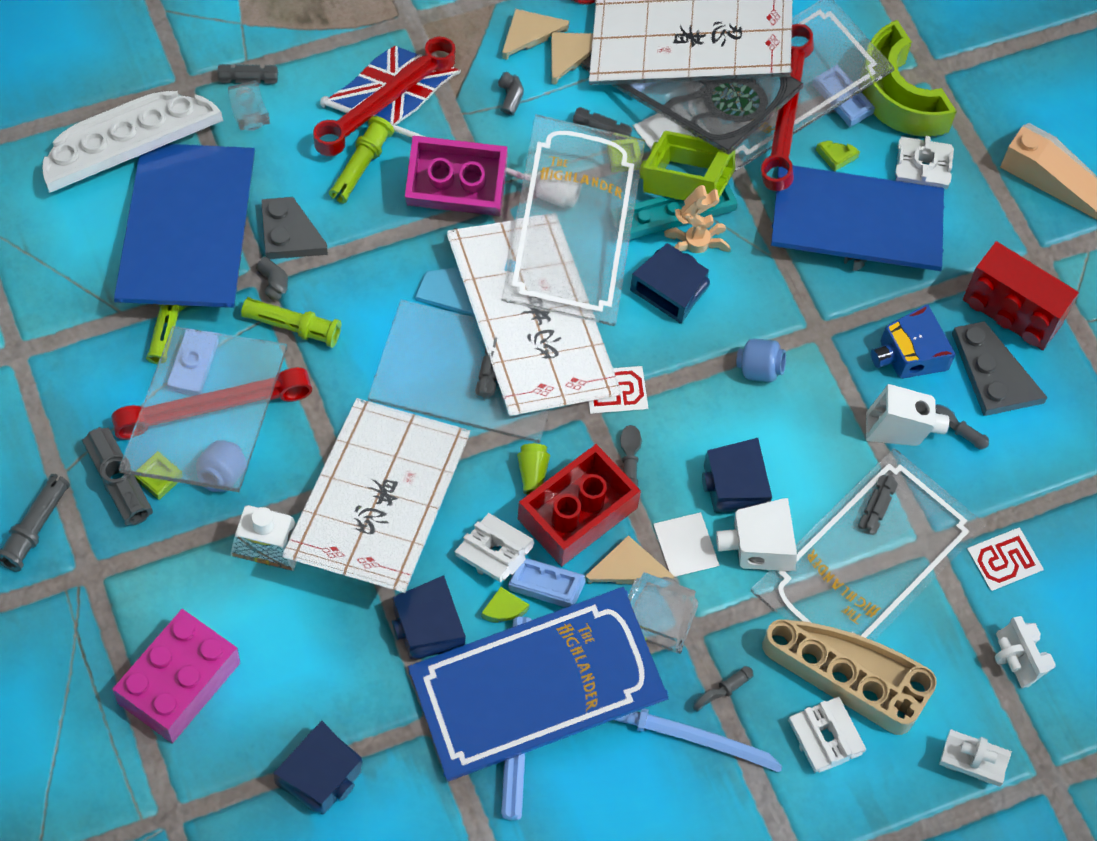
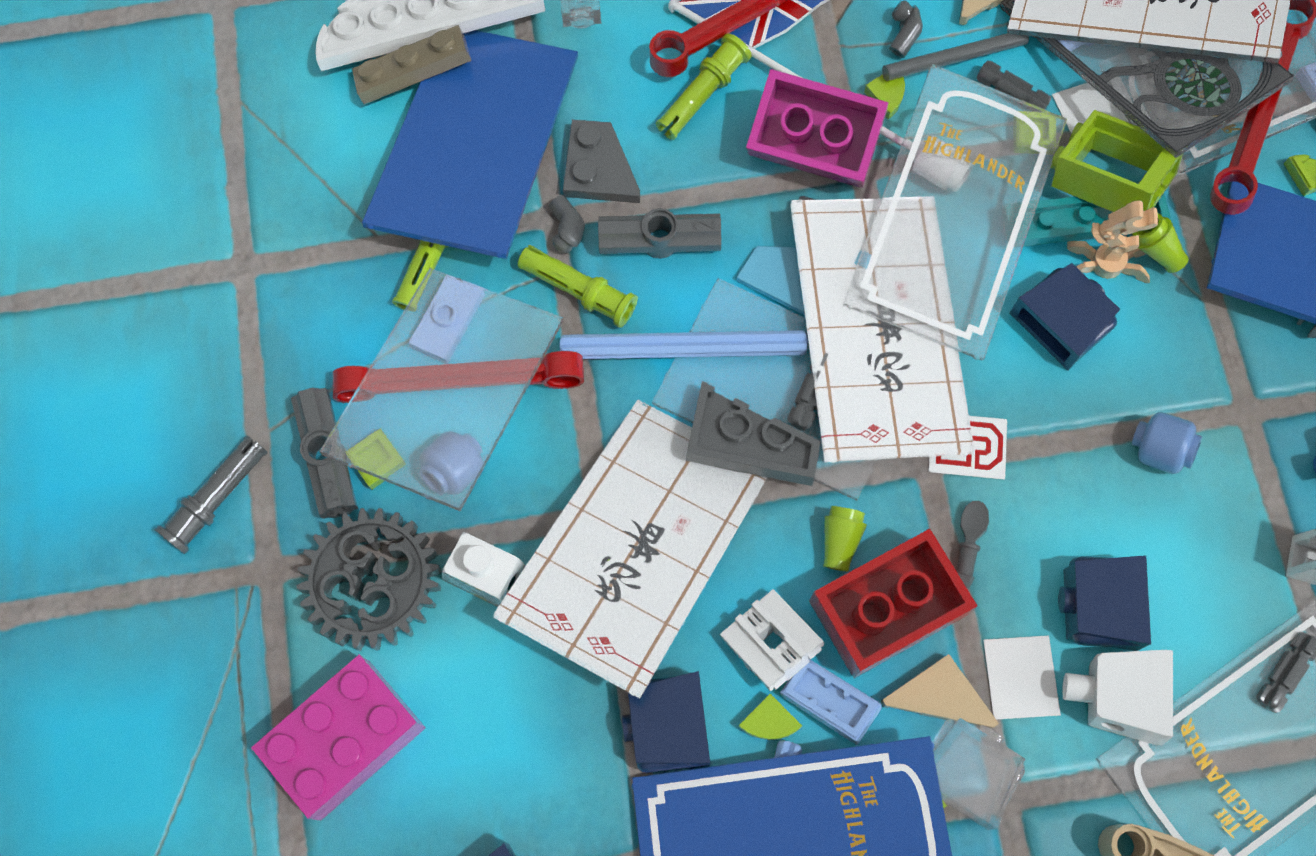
camera: 20 degrees right, 10 degrees up
none -> dark grey gear [296,508,442,651]
none -> dark tan plate [352,25,471,104]
none -> light blue axle [560,330,808,359]
none -> dark grey piece [598,208,721,259]
none -> dark grey wing [685,381,821,486]
none -> lime tile [864,74,905,120]
none -> dark grey bar [882,30,1029,81]
none -> lime cone [1132,213,1189,273]

